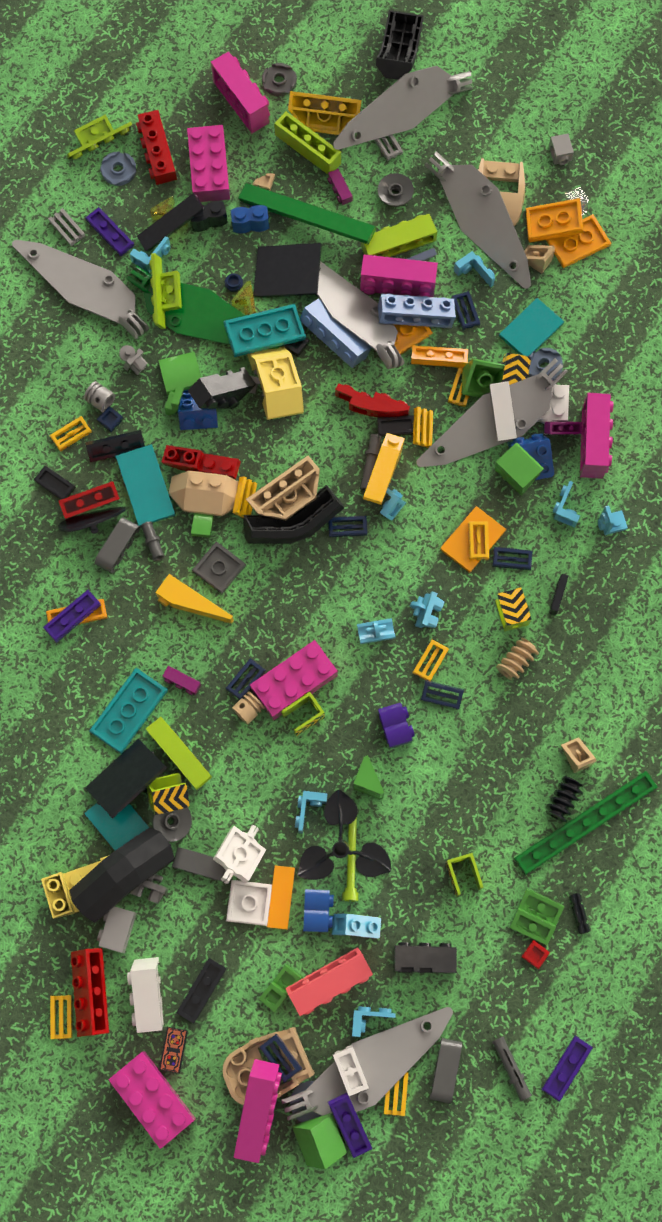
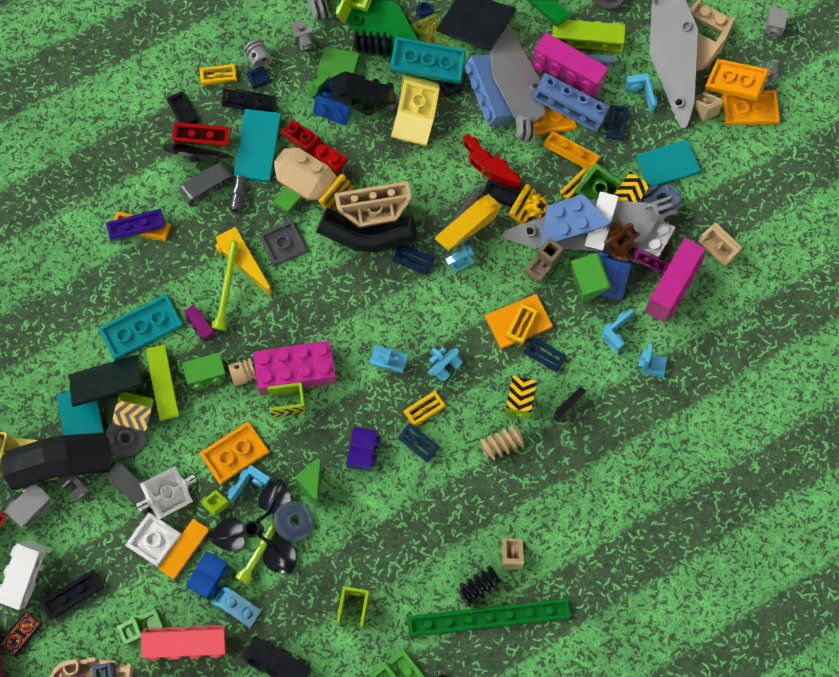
camera: 25 degrees right, 5 degrees down
dark blue tile [226,658,266,700] -> none
none -> bright green brick [182,352,227,390]
none -> light orange tile [199,421,270,486]
none -> lime tile [201,490,230,517]
none -> lime piece [211,241,238,331]
none -> sand blue tile [274,501,313,542]
none -> black piece [353,30,392,55]
none -> dark tan brick [524,237,564,284]
none -> yellow gear [525,195,549,219]
none -> medium blue wing [541,194,611,246]
none -> reddish brown piece [604,221,640,261]
none -> tan hinge [698,222,742,267]

